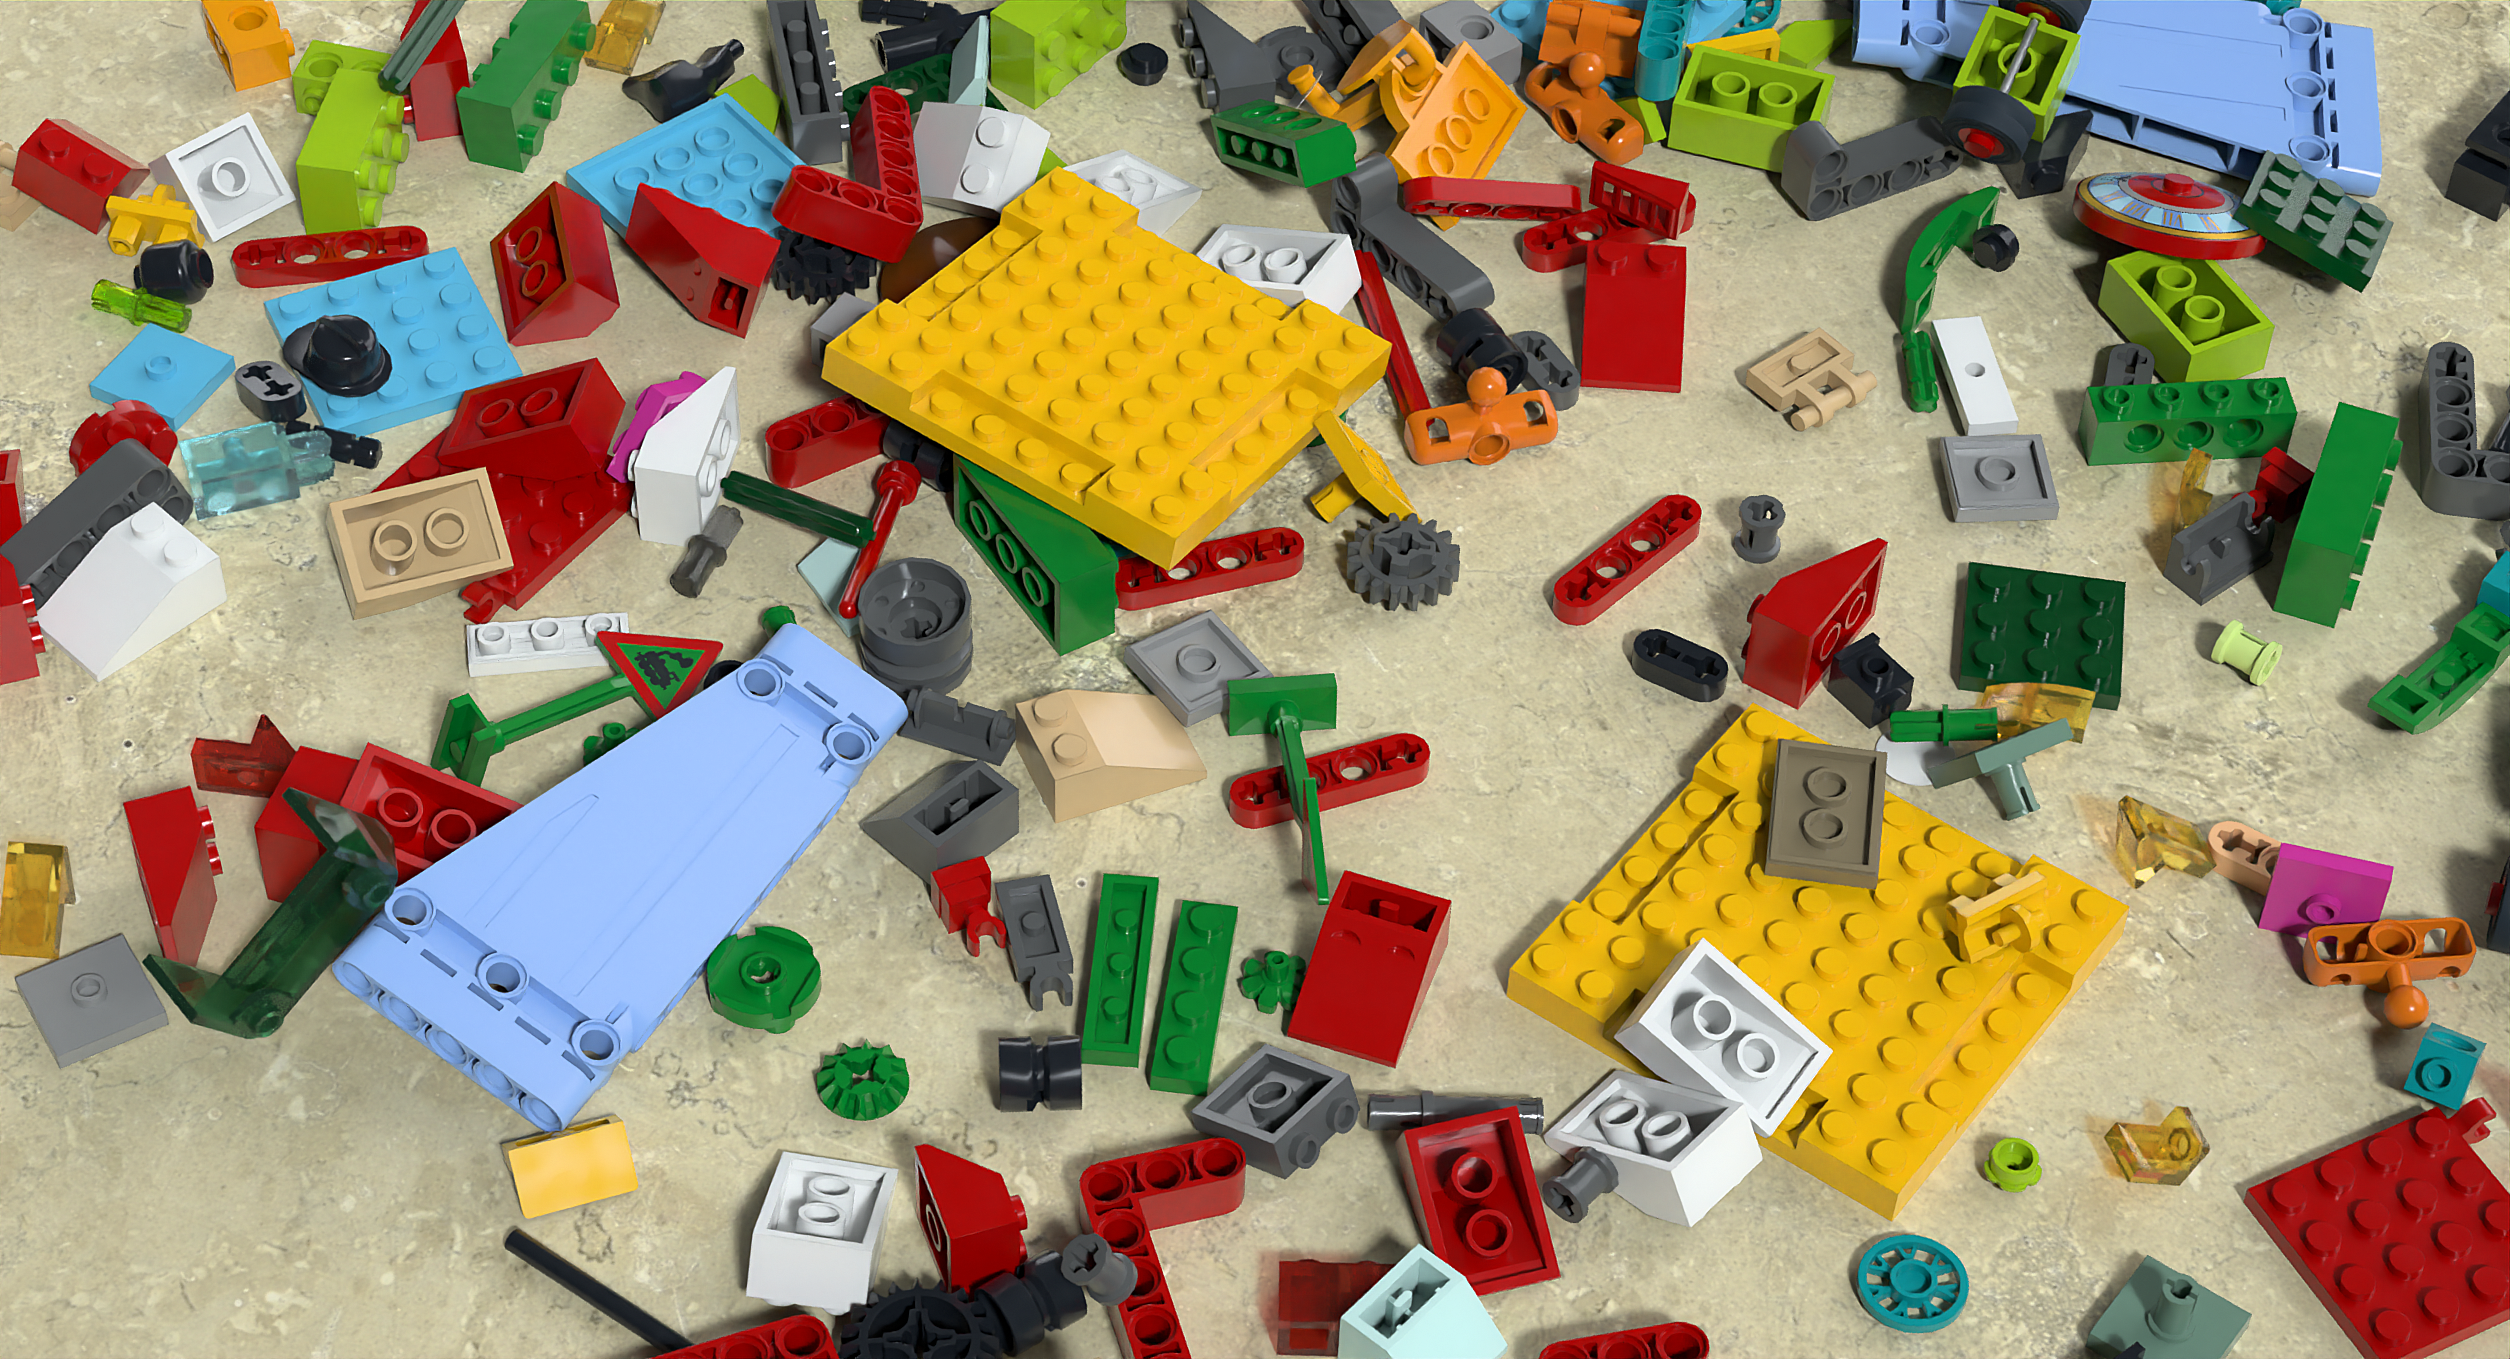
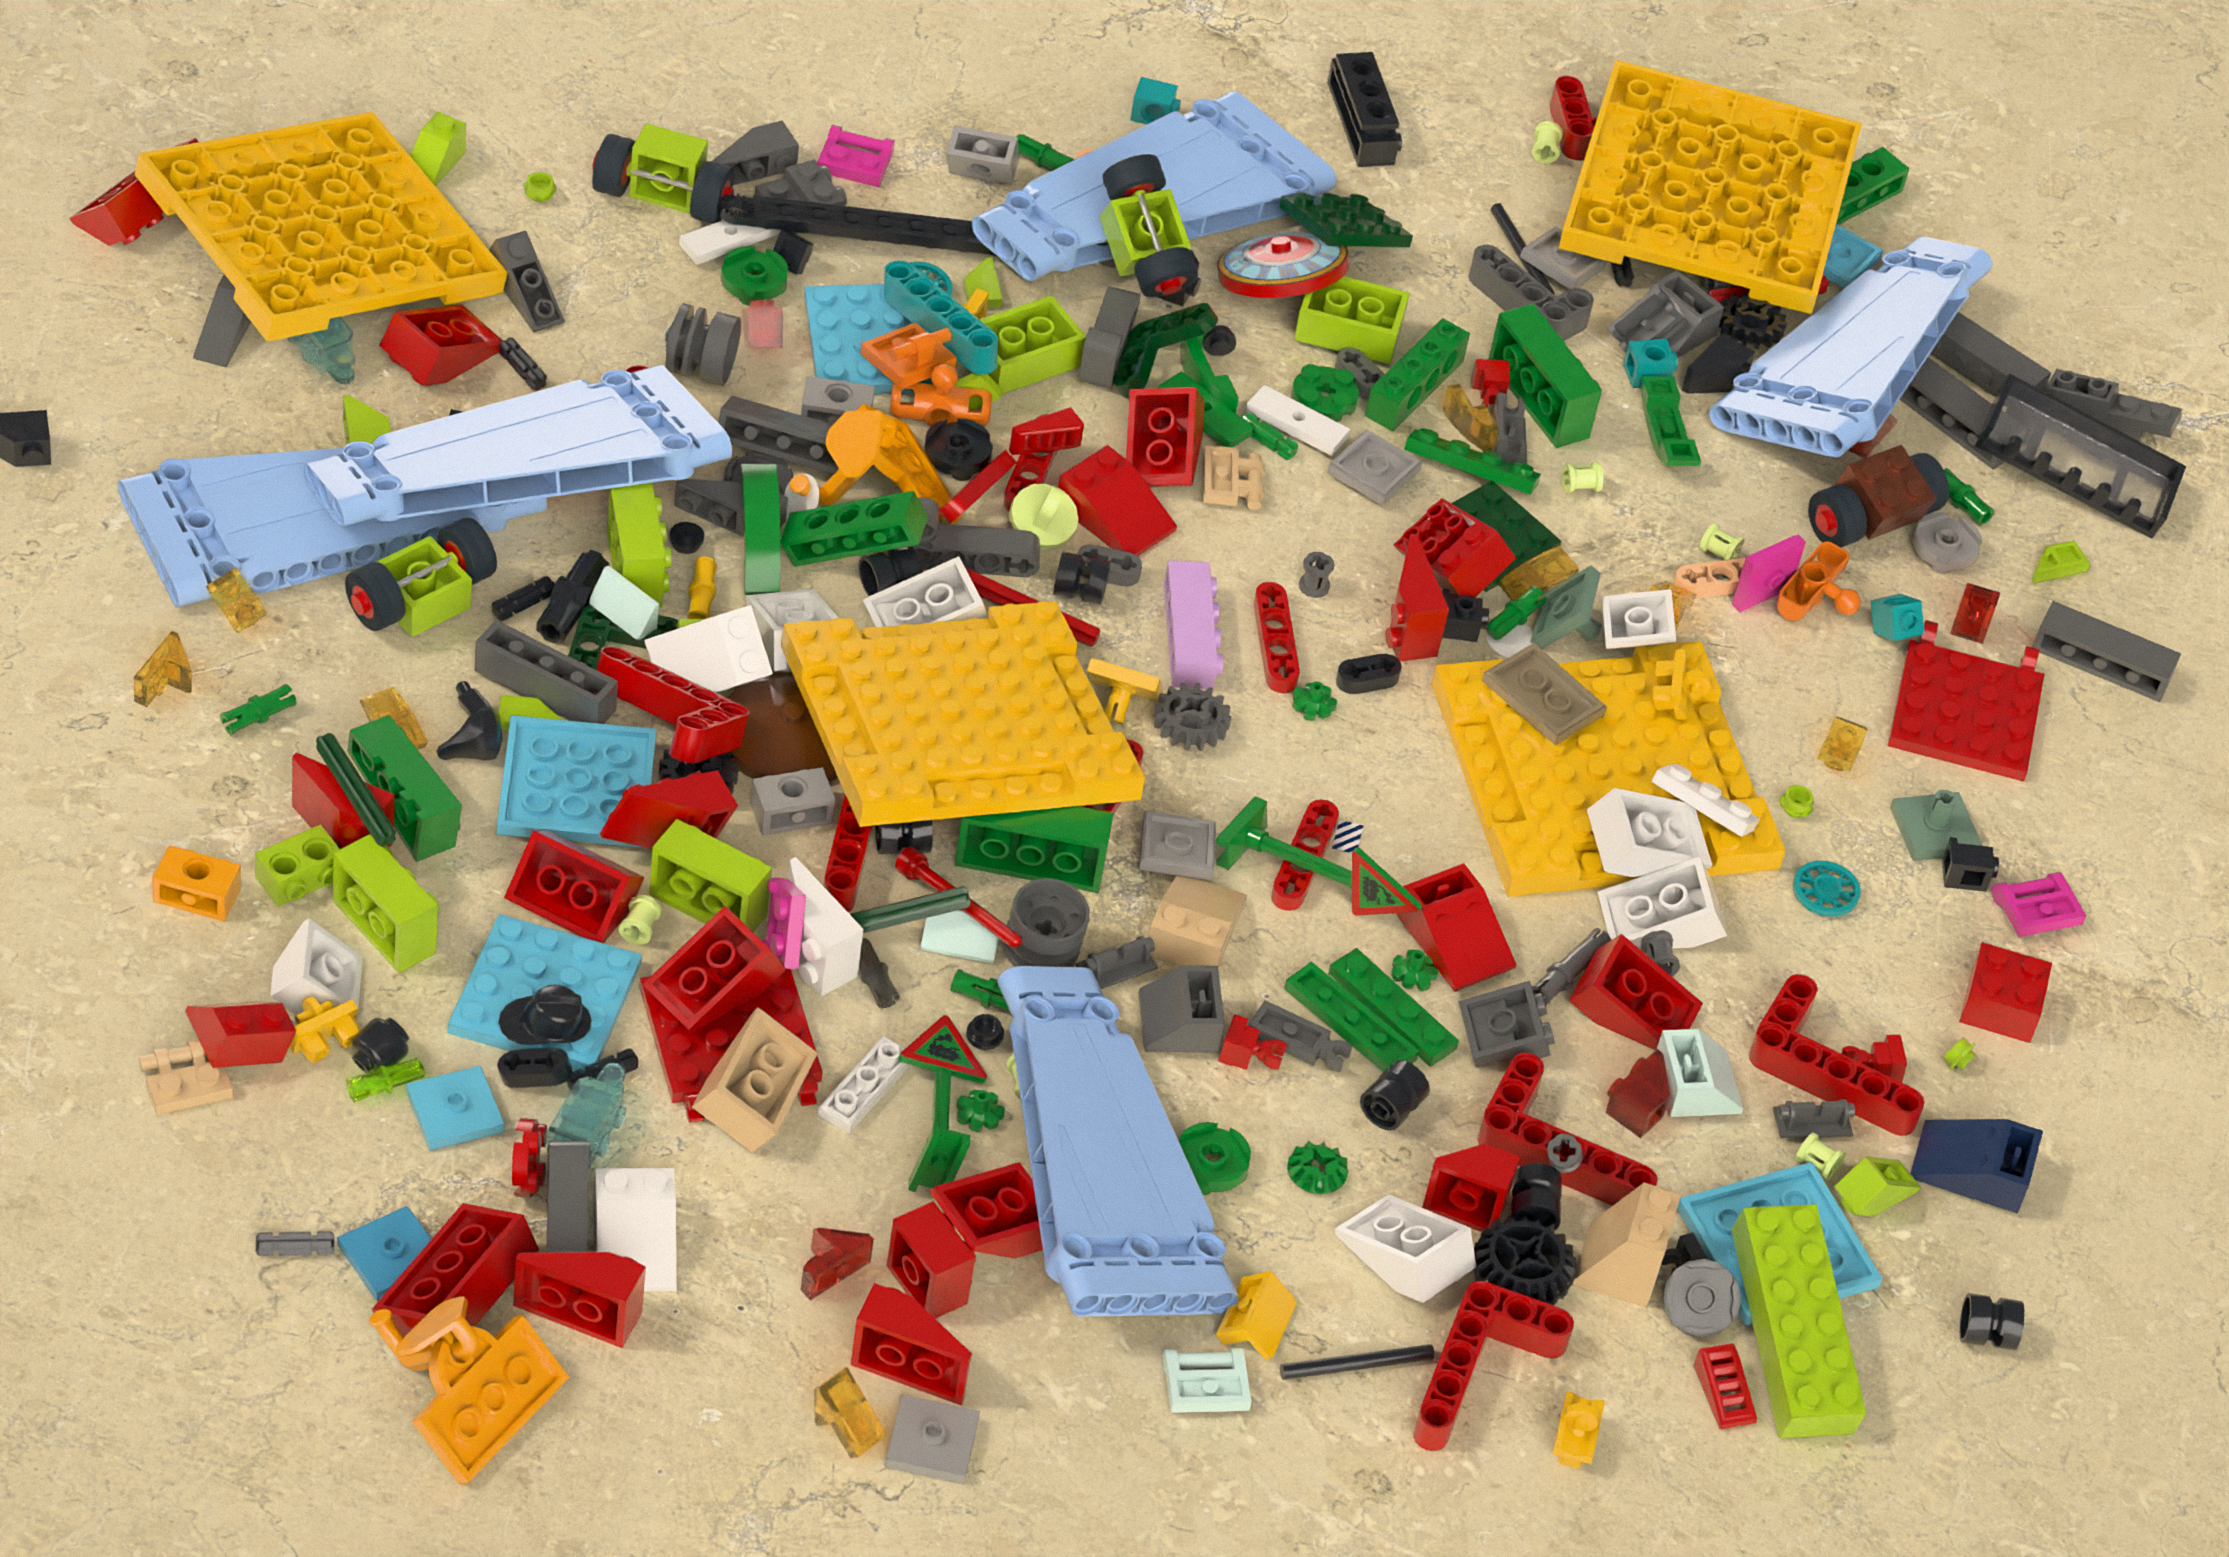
camera: 55 degrees left, 0 degrees up
clear green windscreen [142,787,398,1039] -> none
red beam [232,225,430,288] -> none
orange piece [1404,367,1558,466] -> none
none -> yellowish green bush [619,895,662,945]
none -> lime brick [649,819,772,932]
none -> yellow pin [687,556,718,619]
none -> green slope [741,464,781,595]
none -> black wheel [858,546,923,596]
none -> black plate [924,418,993,481]
none -> yellowish green tile [1009,484,1079,551]
none -> dark green beam [1113,303,1218,398]
none -> red slope [1126,387,1205,487]
none -> green tile [1158,371,1253,448]
none -> light aqua plate [1163,1348,1251,1413]
none -> lavender brick [1164,561,1223,689]
none -> green plate [1291,364,1359,422]
none -> green plant [1292,681,1337,721]
none -> sticker [1332,820,1363,853]
none -> red slope [1394,498,1516,597]
none -> green plate [1404,428,1541,495]
none -> white slope [1602,589,1676,650]
none -> white plate [1651,764,1760,837]
none -> yellowish green bush [1699,523,1744,560]

